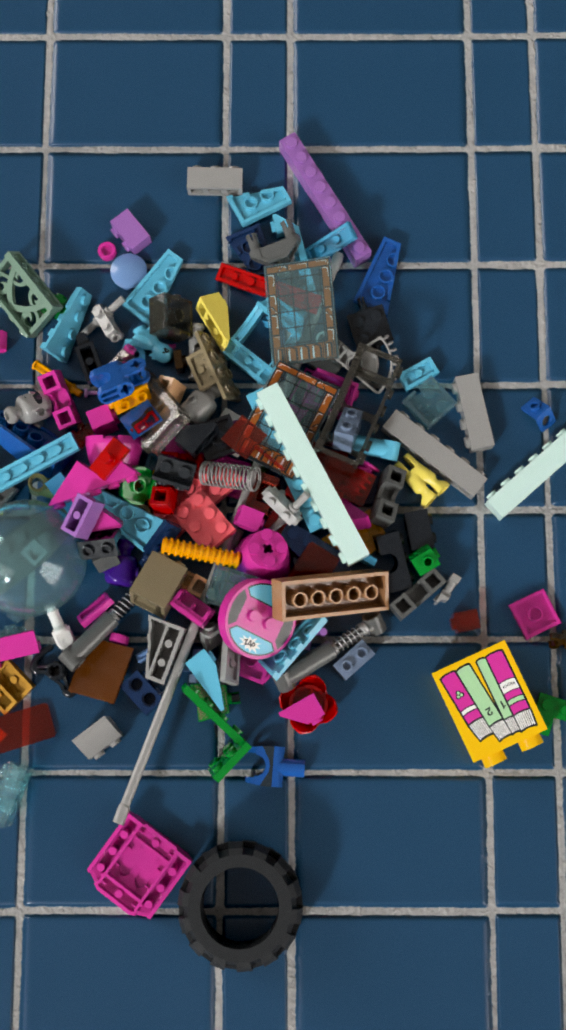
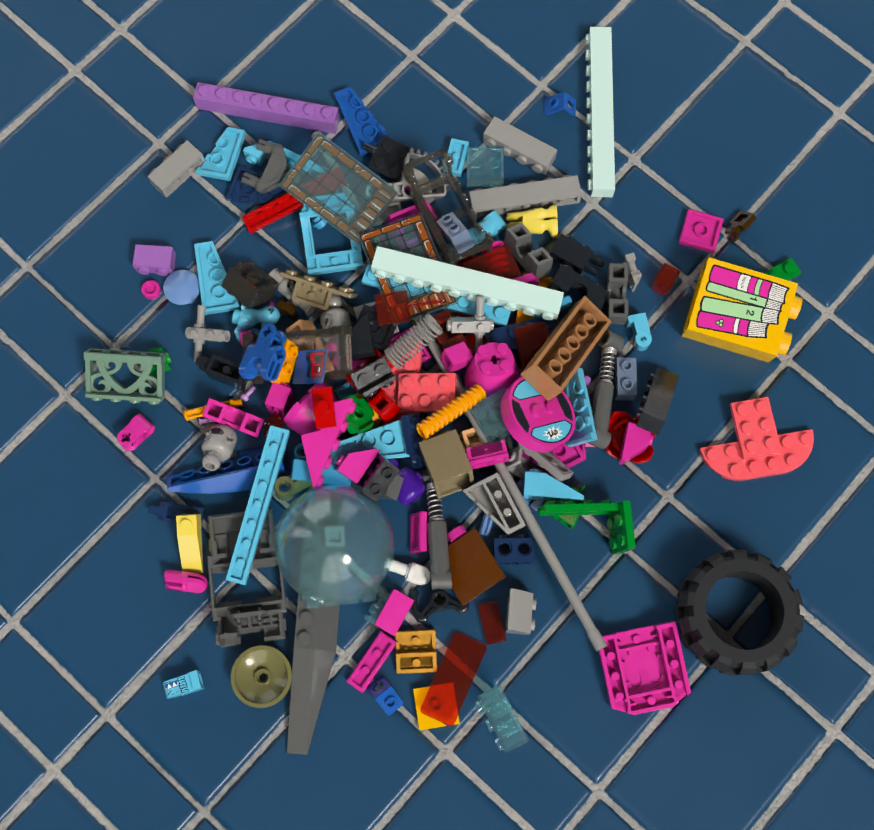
camera: 50 degrees left, 5 degrees down
medium azure wing [40,287,92,363] -> none
medium lavender brick [60,493,105,540] -> none
light yellow slope [195,292,230,352] -> none
blue connector [245,746,305,787] -> none
dark azure tile [305,222,358,261] -> none
green brick [408,544,440,576] -> none
none -> clear red tile [478,601,507,645]
none -> medium azure leg [625,313,652,351]
none -> black brick [636,367,679,435]
none -> coral plate [699,397,814,481]

